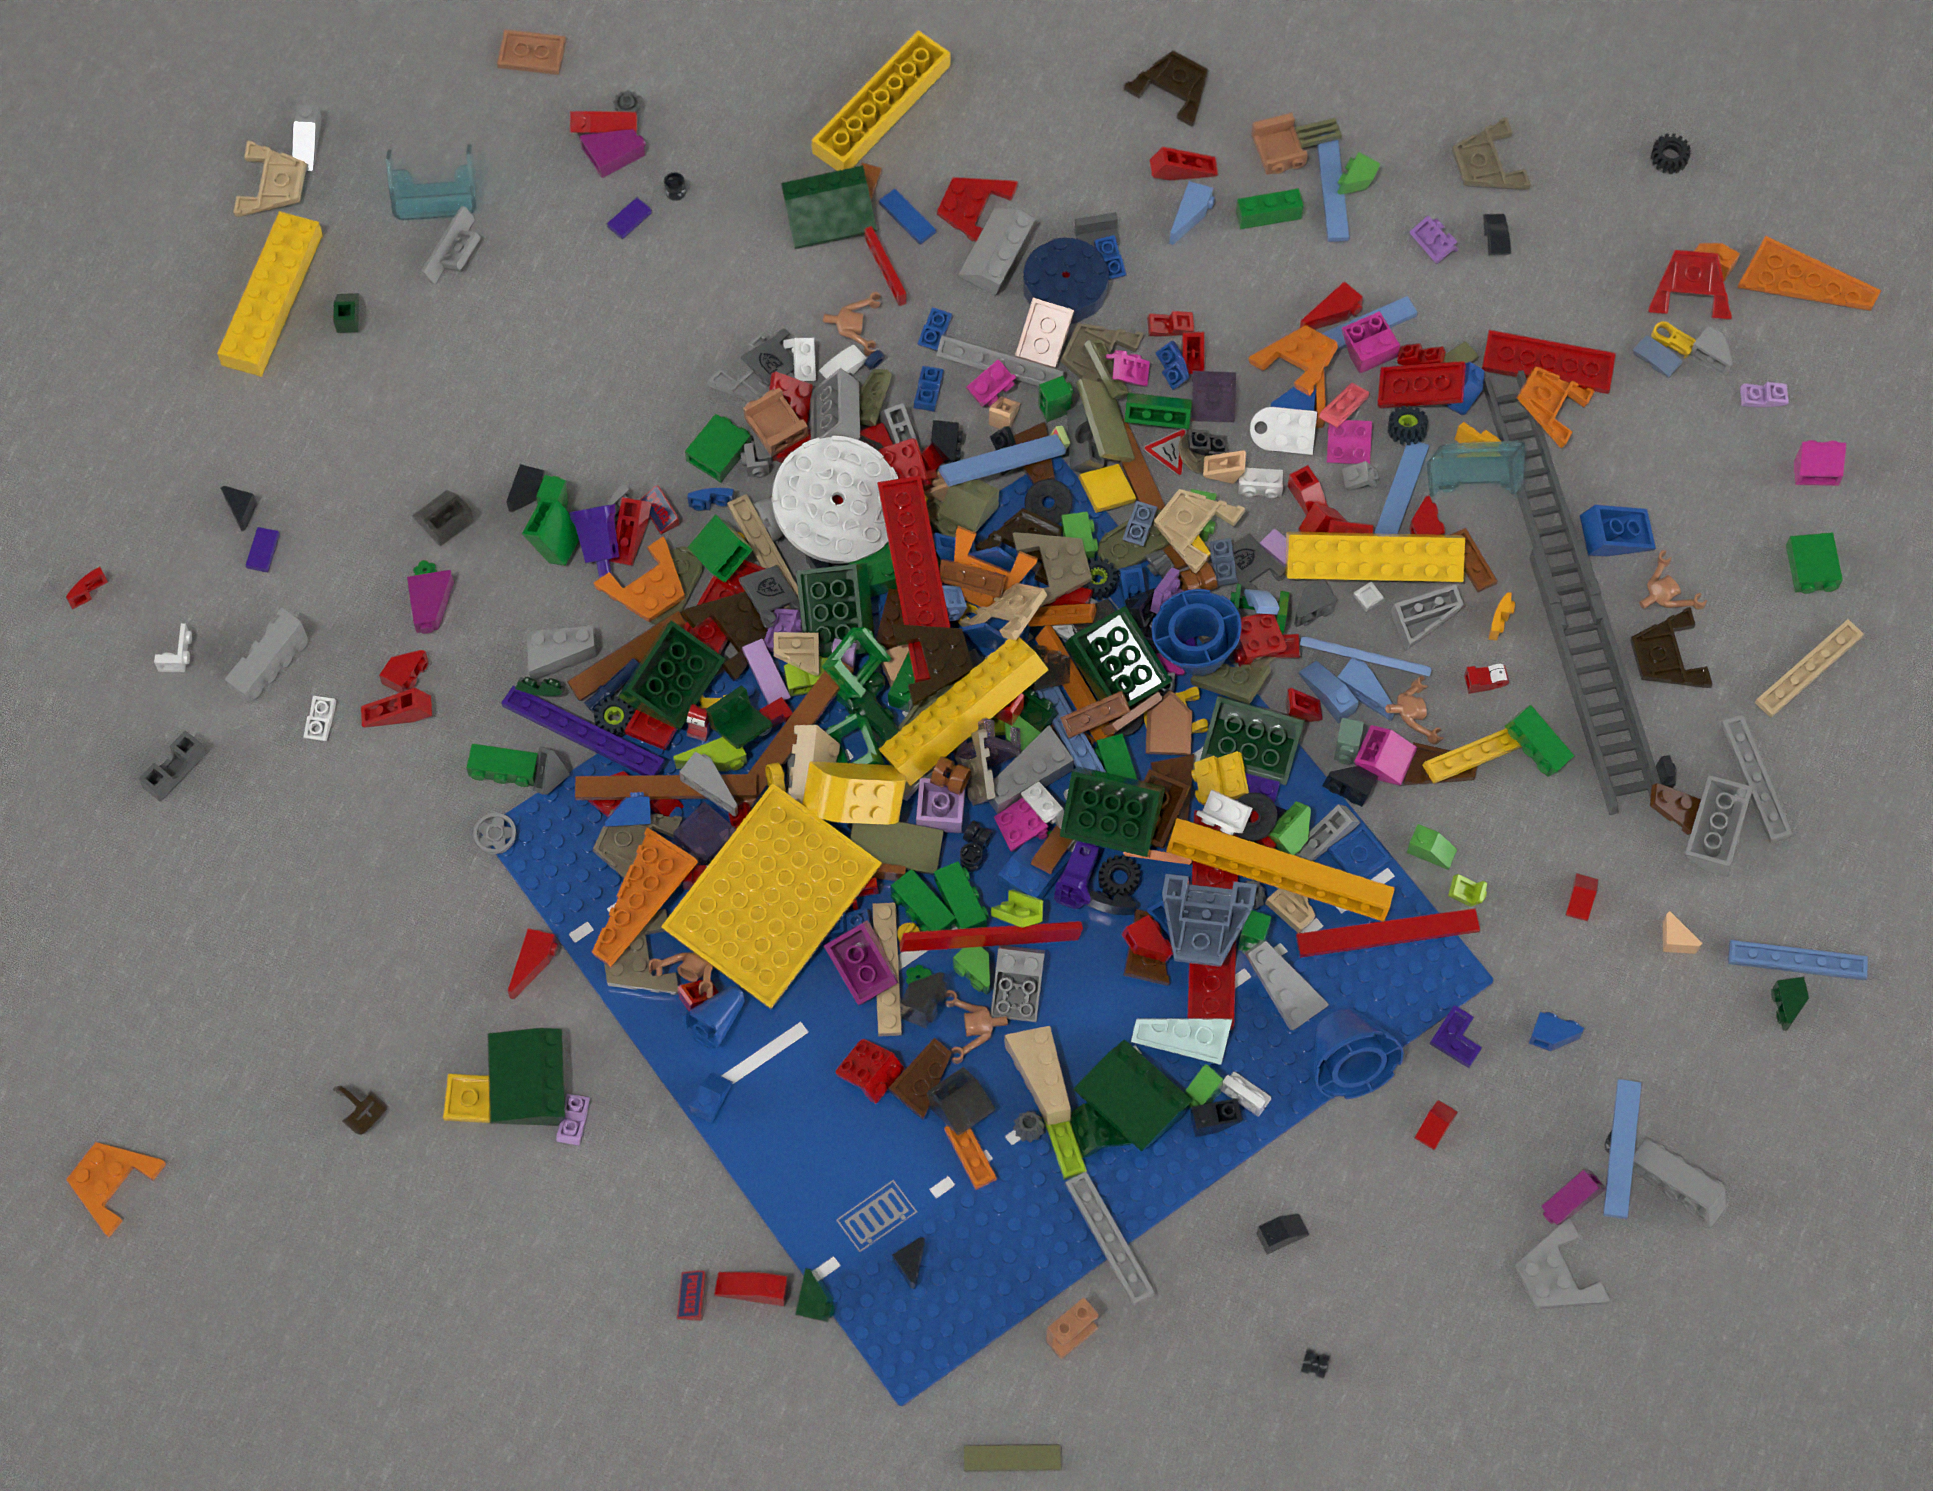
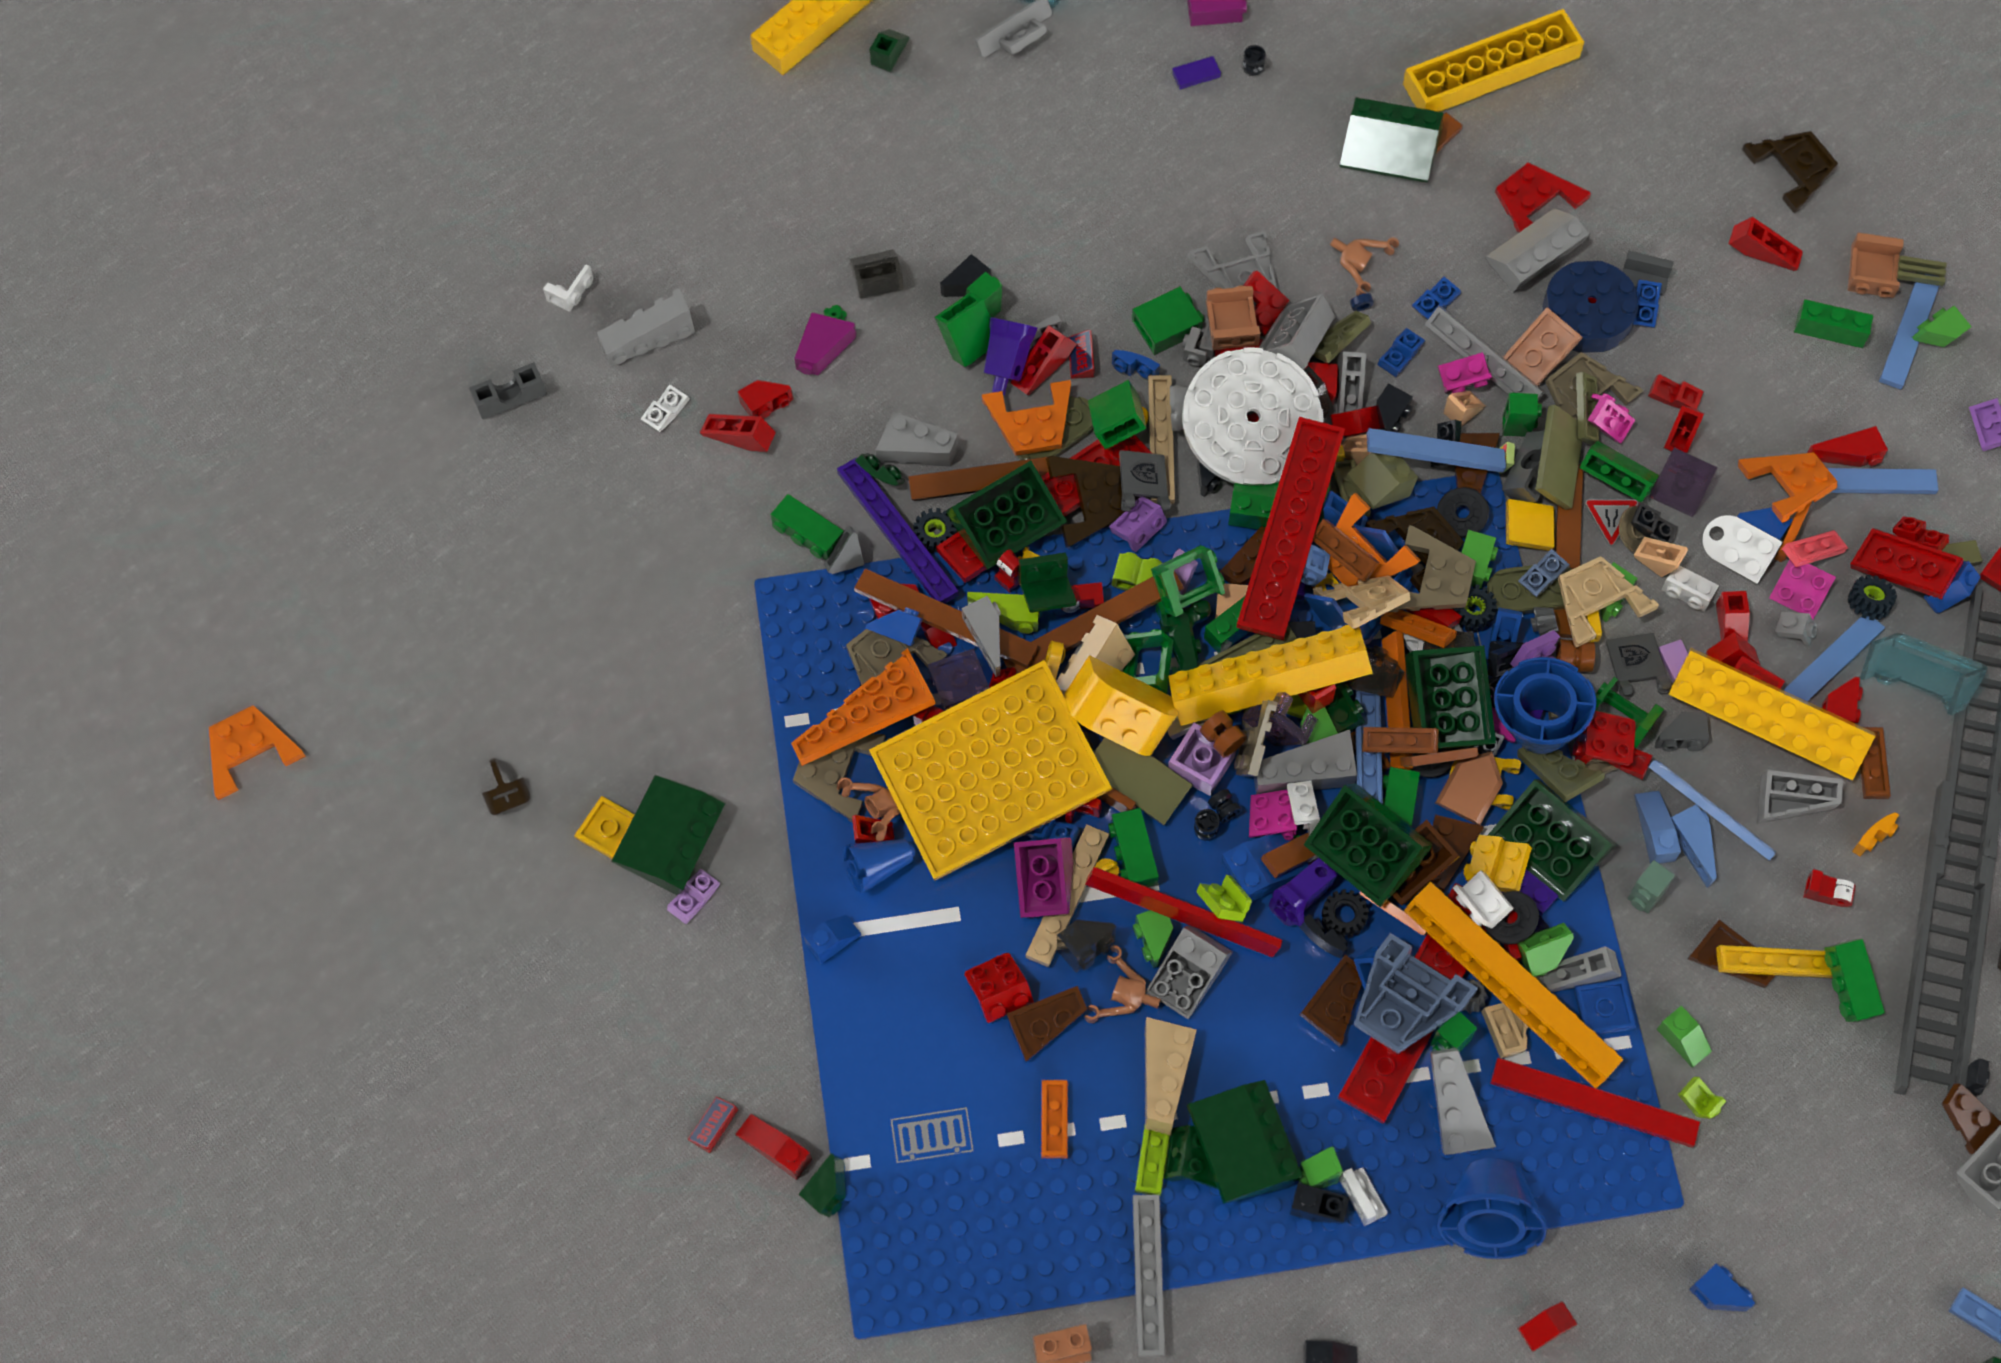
camera: 30 degrees right, 0 degrees up
red slope [66,566,108,610] -> none
black slope [220,486,257,531] -> none
dark purple tile [245,527,280,573] -> none
light grey wheel [473,813,516,854] -> none
red slope [507,928,558,999] -> none
dark blue pin [584,658,639,713] -> none
dark grey flag [741,329,795,387] -> none
lavender tile [742,639,791,704] -> none
tan wing [773,632,819,676] -> none
white bracket [783,338,816,381] -> none
dark green slope [796,563,875,657] -> none
white slope [819,345,867,379] -> none
red tile [864,226,907,306] -> none
red bracket [878,438,938,486] -> none
blue tile [879,188,936,245] -> none
dark brown wing [892,624,973,706] -> none
black slope [892,1237,925,1289] -> none
green plant [906,965,931,991] -> none
clear smoke slope [926,1067,995,1136] -> none
green brick [934,861,989,929] -> none
dark grey piece [1012,1111,1045,1143] -> none
red slope [1122,915,1173,962] -> none
light aqua wing [1131,1018,1232,1064] -> none
blue slope [1155,340,1189,390] -> none
medium blue slope [1169,181,1215,245] -> none
sand blue slope [1210,538,1238,586] -> none
light blue slope [1244,589,1280,615] -> none
red slope [1285,688,1323,722] -> none
black slope [1322,766,1378,807] -> none
dark pink slope [1342,311,1400,374] -> none
white tile [1353,581,1384,612] -> none
dark pink slope [1354,725,1417,786] -> none
nougat piece [1385,676,1444,745] -> none
dark purple plate [1430,1005,1482,1068] -> none
light orange slope [1454,422,1502,458] -> none
red slope [1566,873,1598,922] -> none
light nougat slope [1663,911,1702,954] -> none

